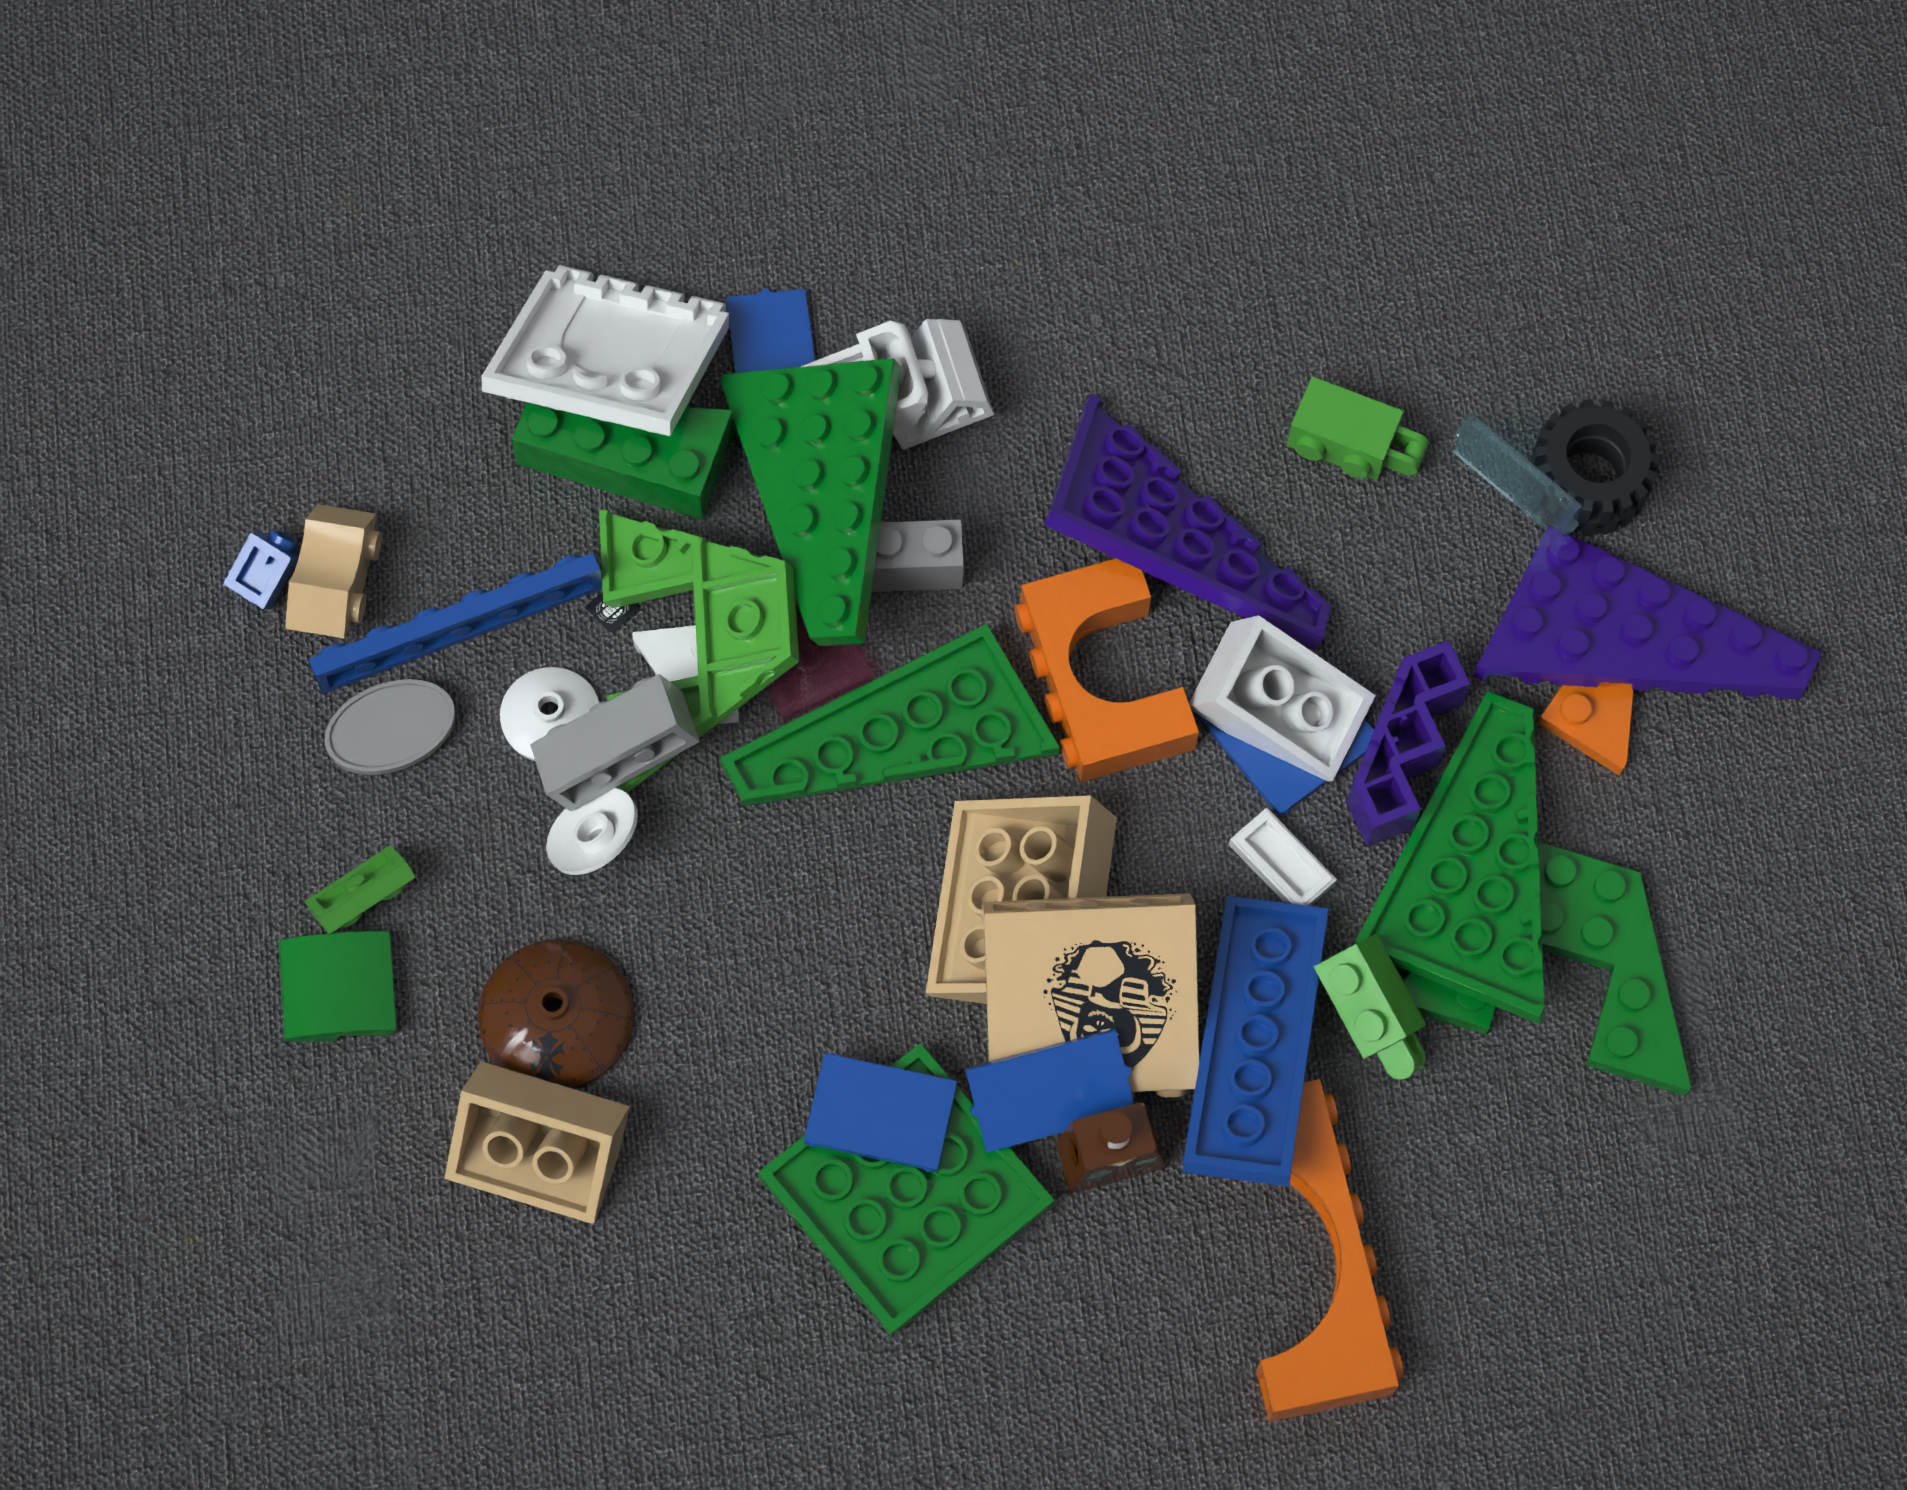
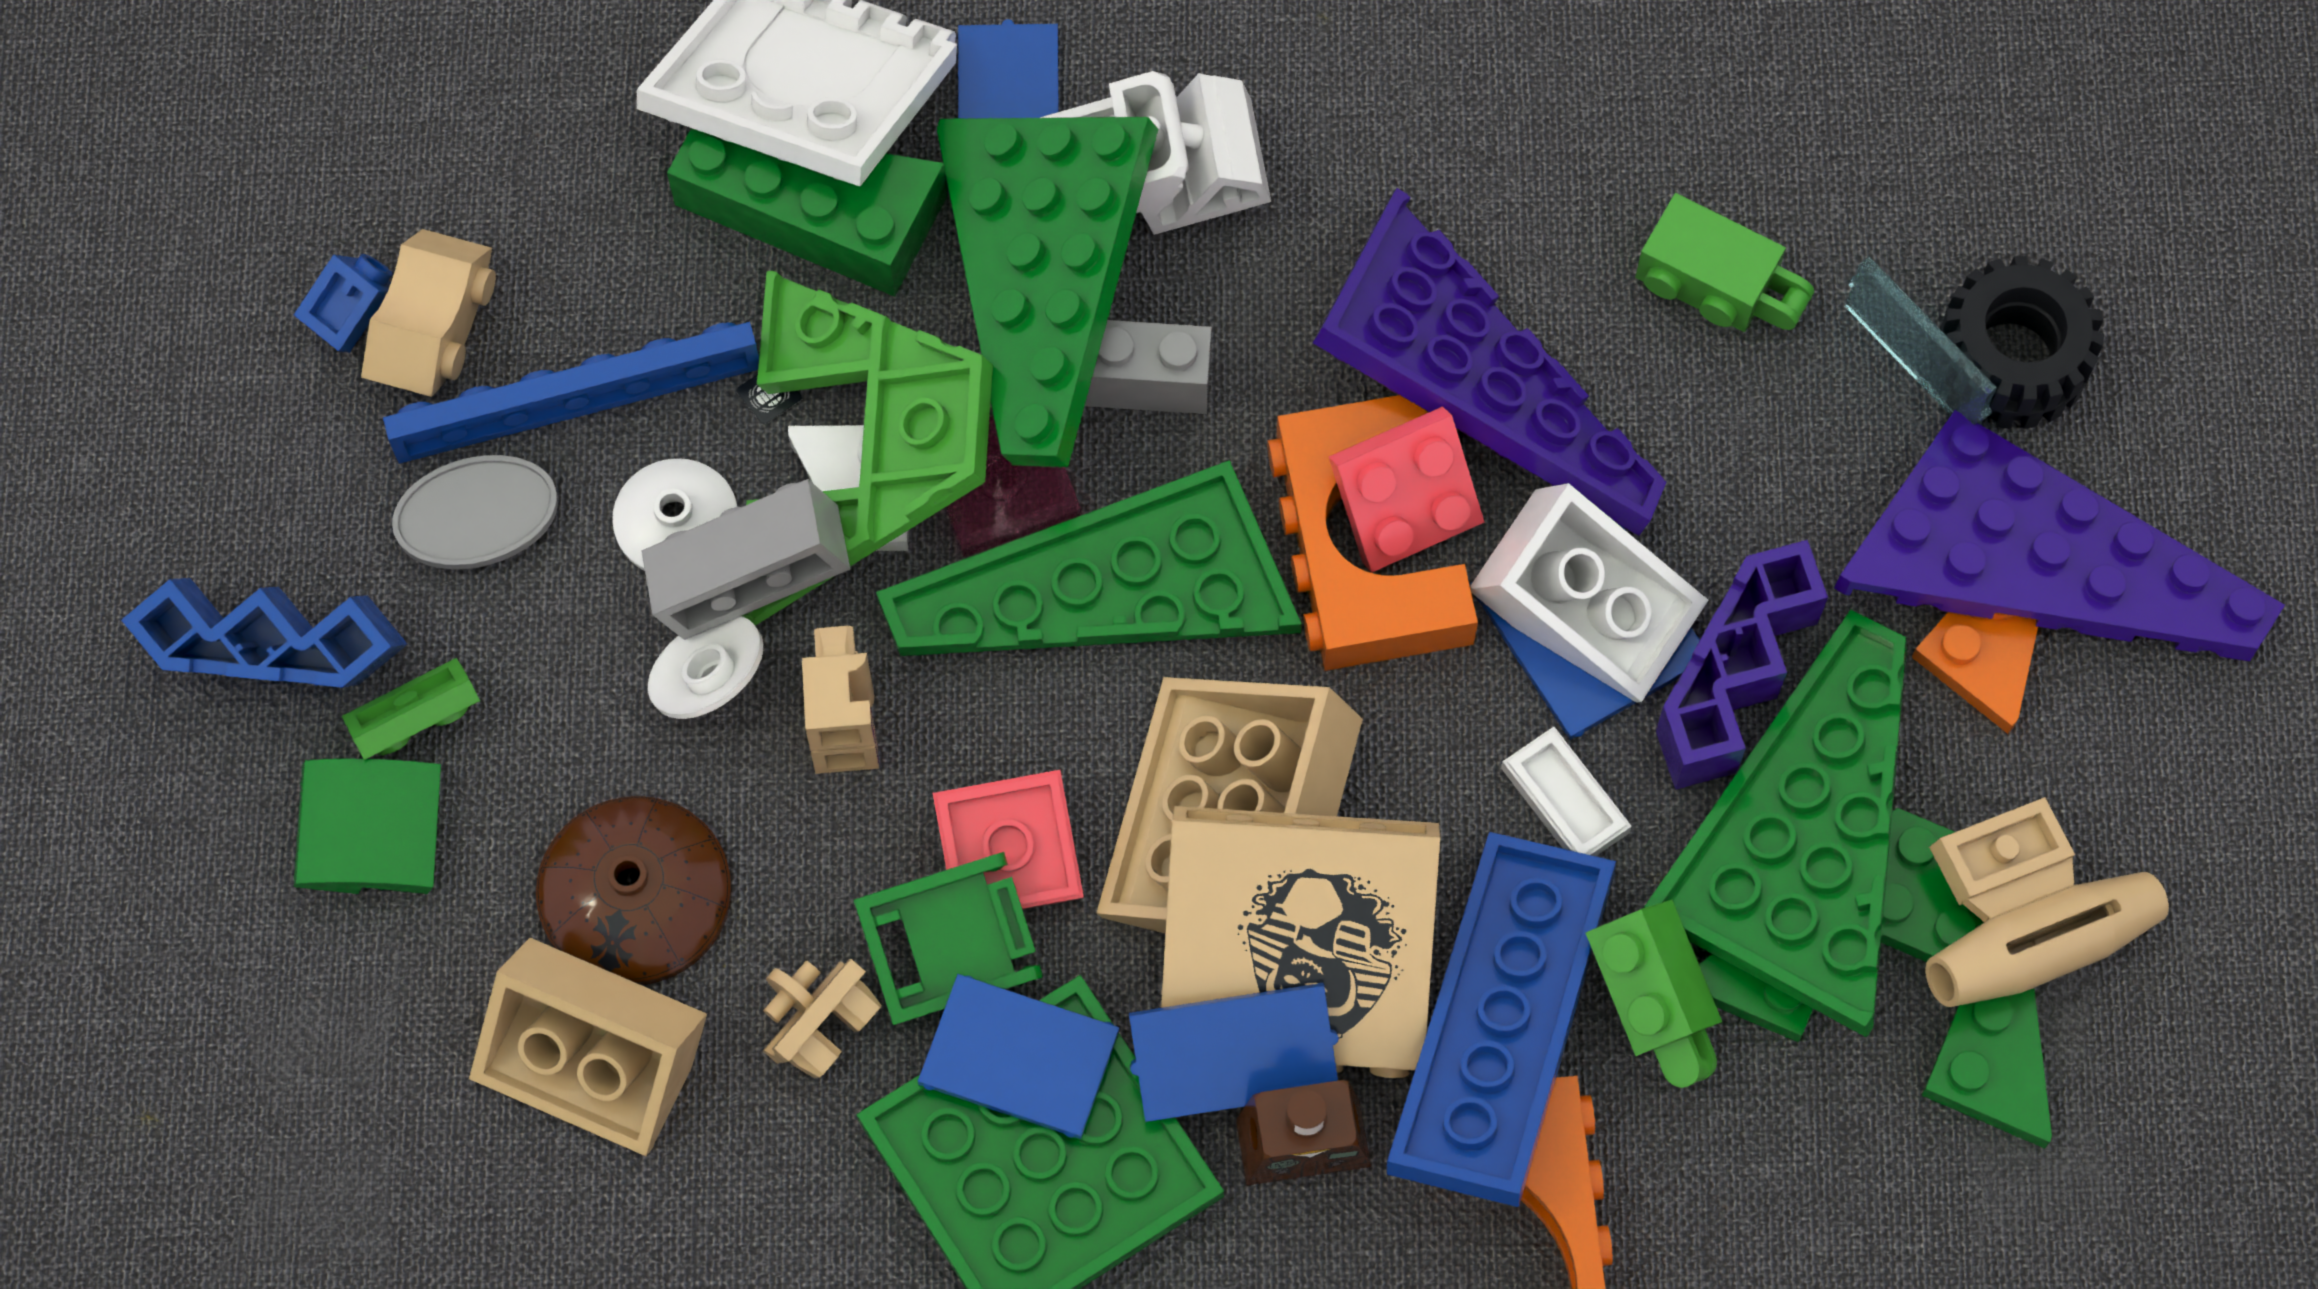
camera: 10 degrees right, 0 degrees up
none -> blue brick [121,578,408,688]
none -> tan hips [763,959,882,1078]
none -> tan hips [802,626,879,774]
none -> green container [854,852,1044,1025]
none -> coral plate [933,770,1084,910]
none -> coral plate [1329,406,1485,573]
none -> tan plate [1925,797,2169,1007]

